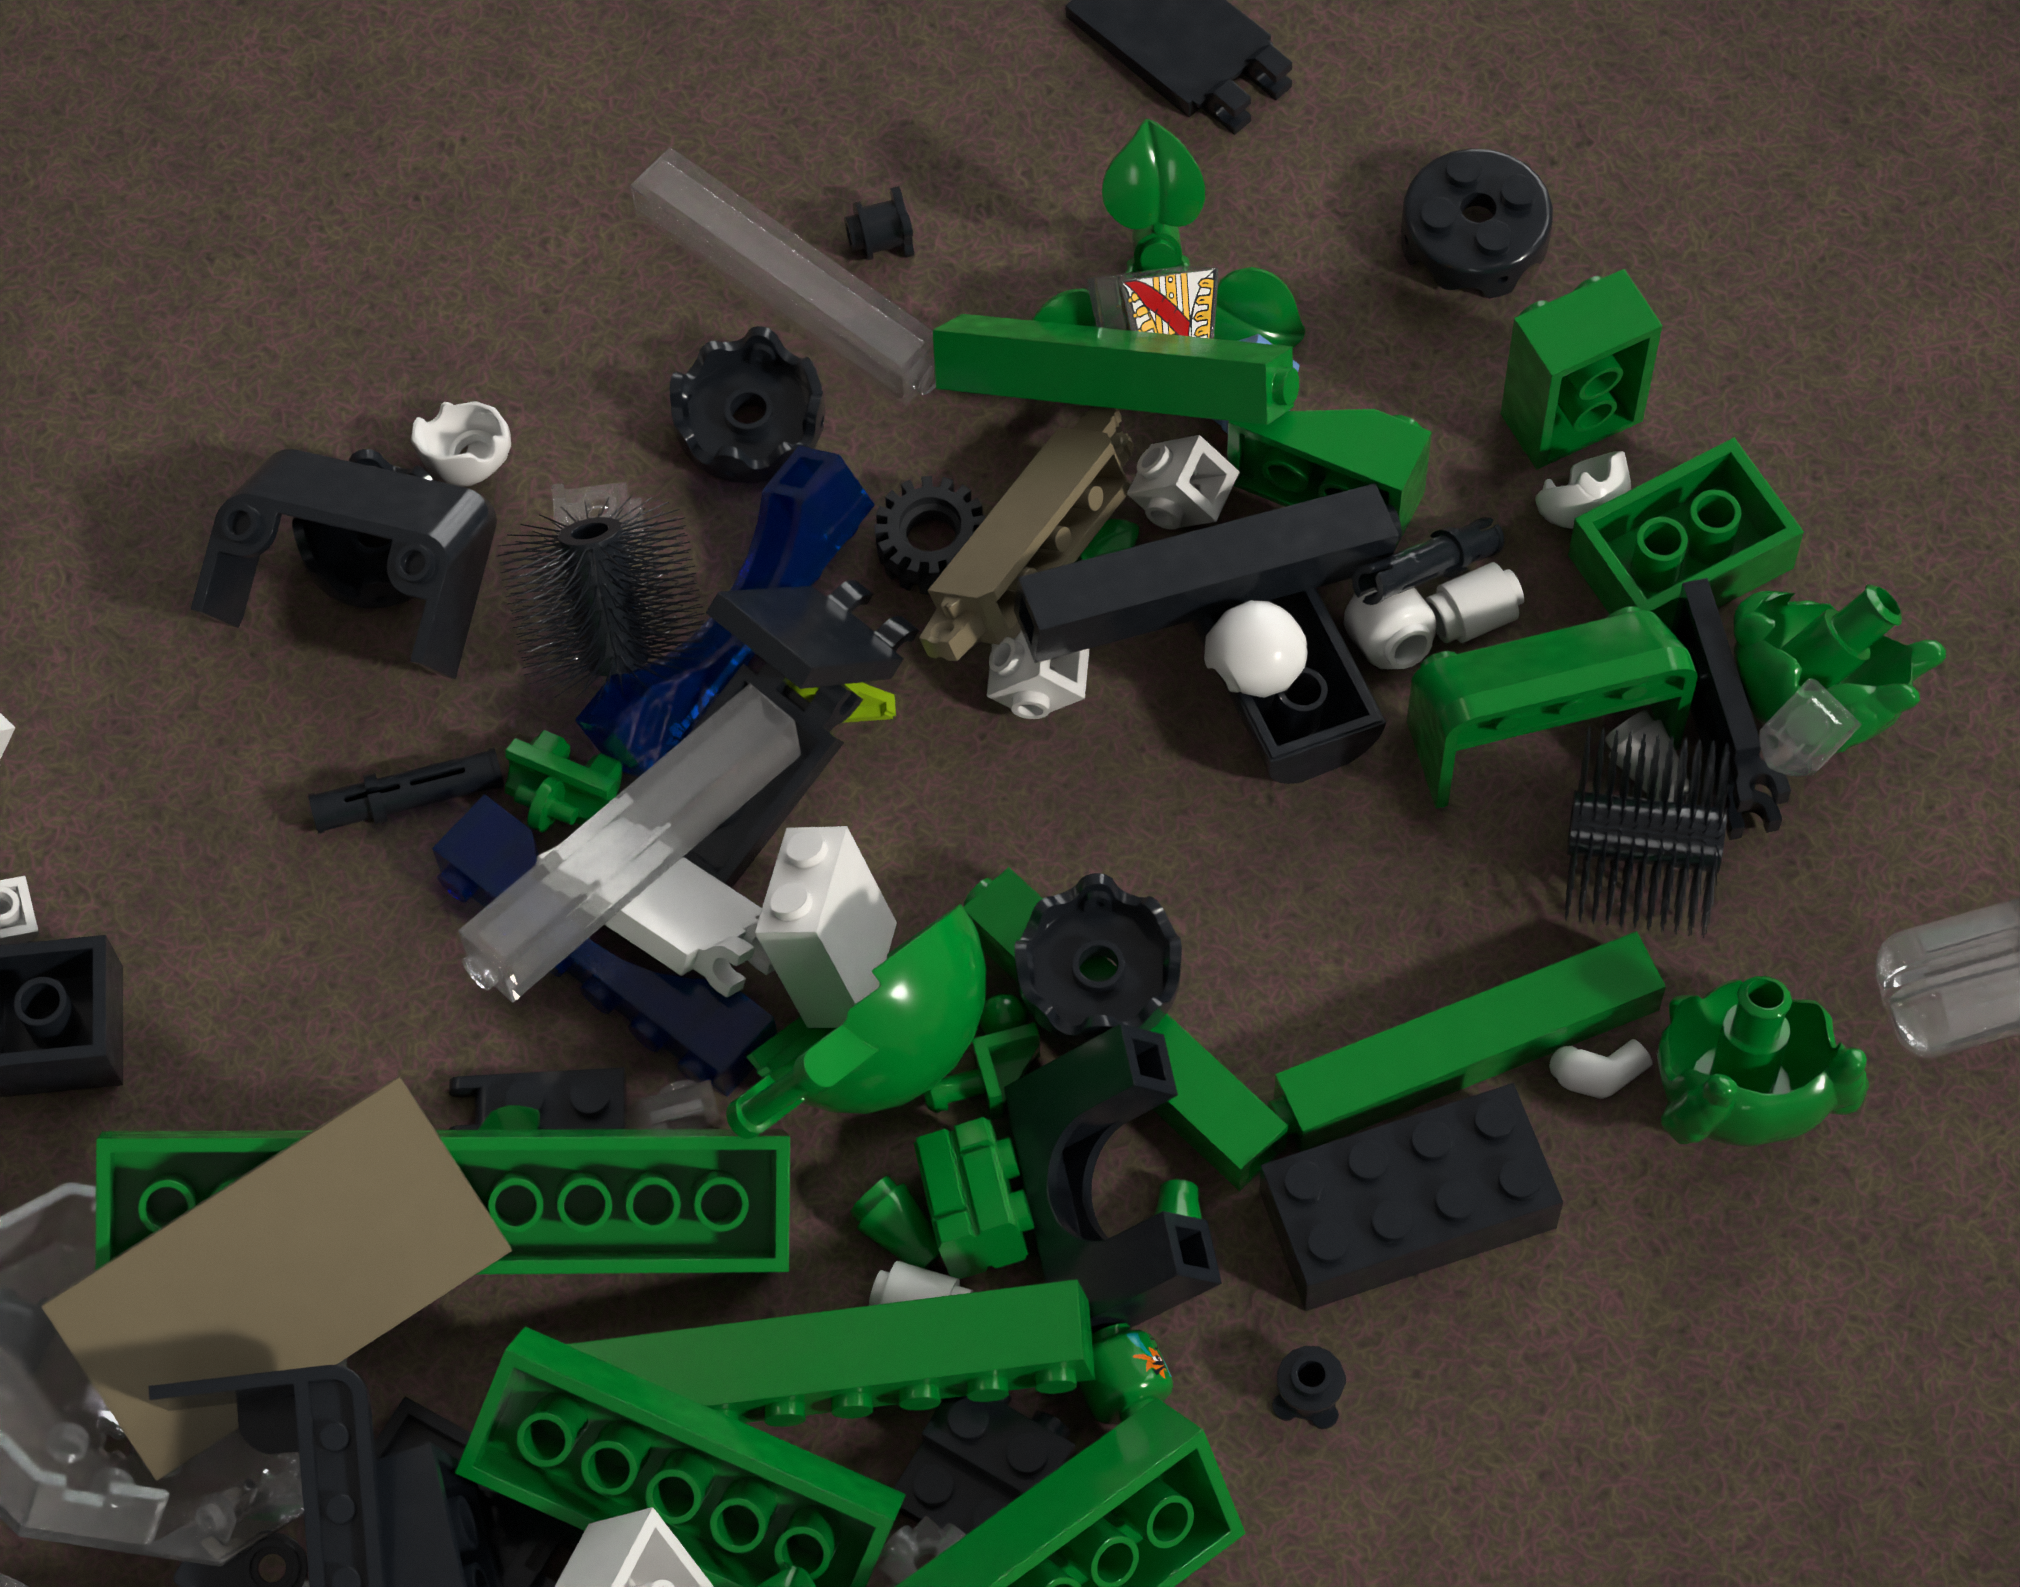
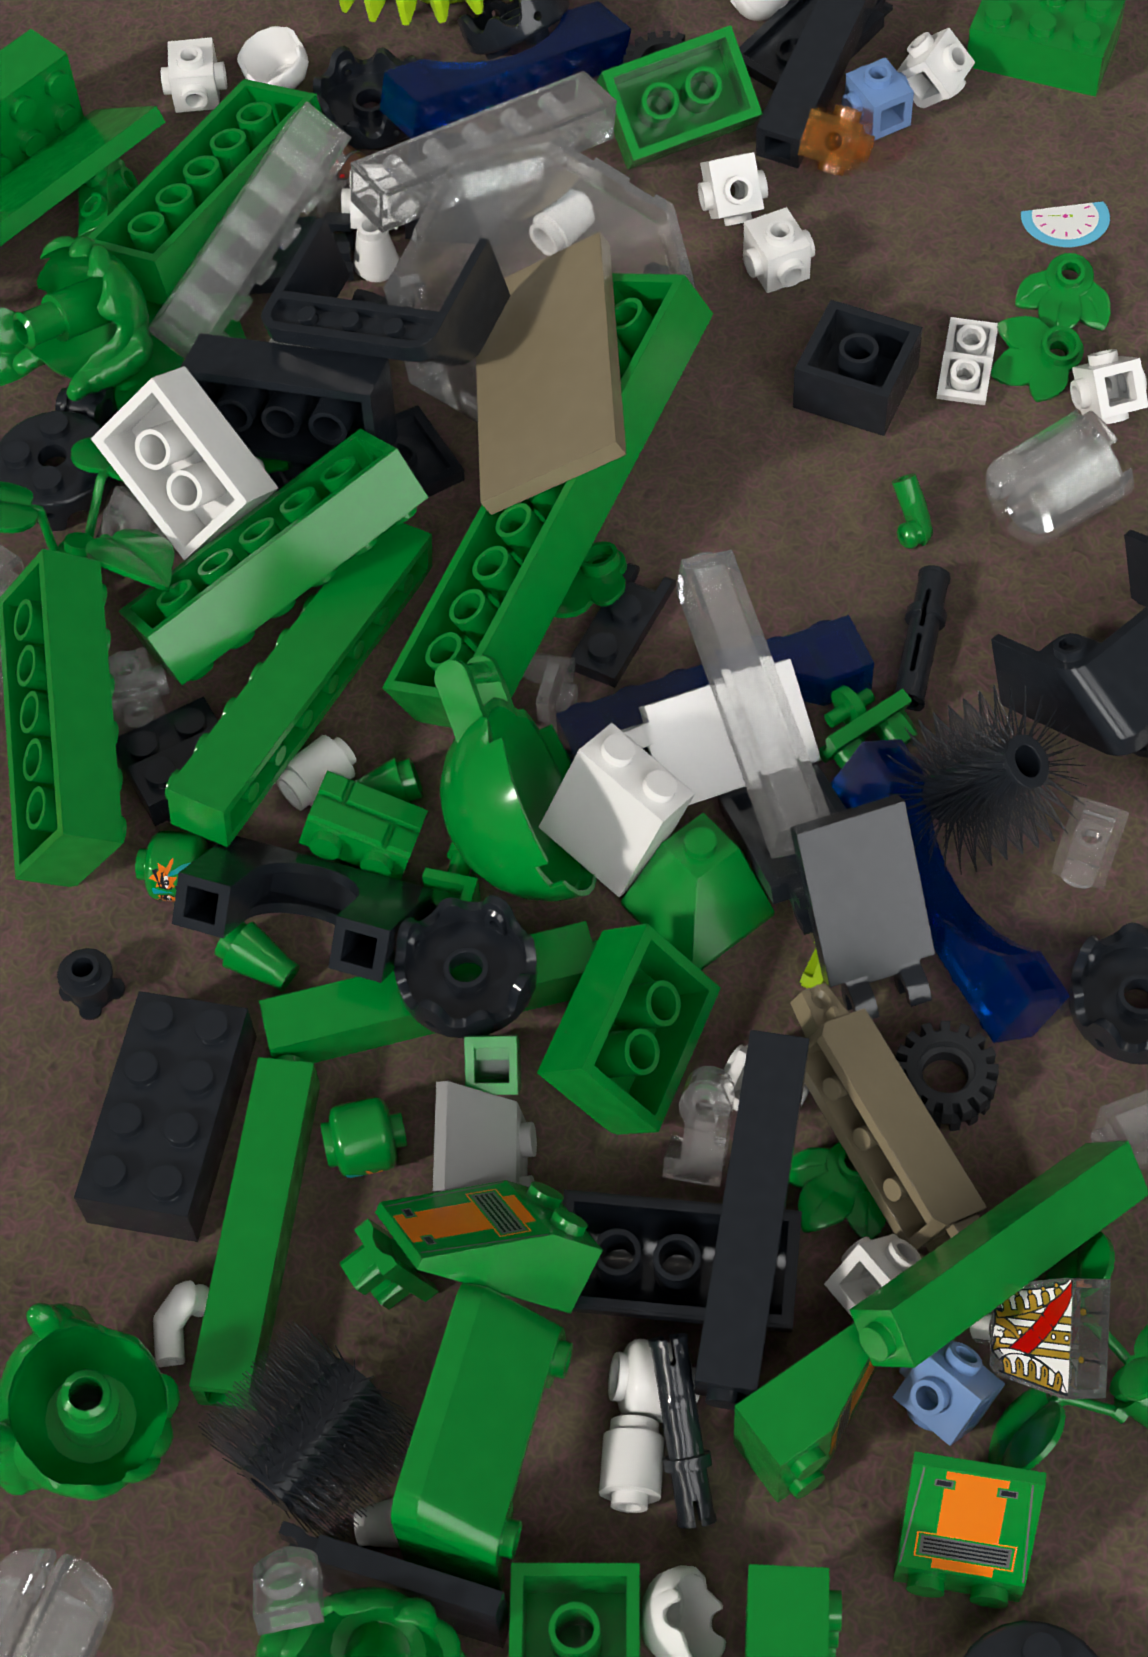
camera: 120 degrees right, 5 degrees down
white hair [1204,600,1308,698] -> none
none -> green head [321,1097,408,1178]
none -> green hips [340,1219,439,1310]
none -> green slope [375,1180,603,1314]
none -> light grey slope [433,1081,537,1193]
none -> green leg [464,1034,522,1095]
none -> green brick [537,924,721,1135]
none -> green slope [621,813,775,970]
none -> clear leg [662,1066,735,1187]
none -> green arm [892,473,933,549]
none -> green slope [893,1451,1047,1608]
none -> clear cylinder [986,409,1134,547]

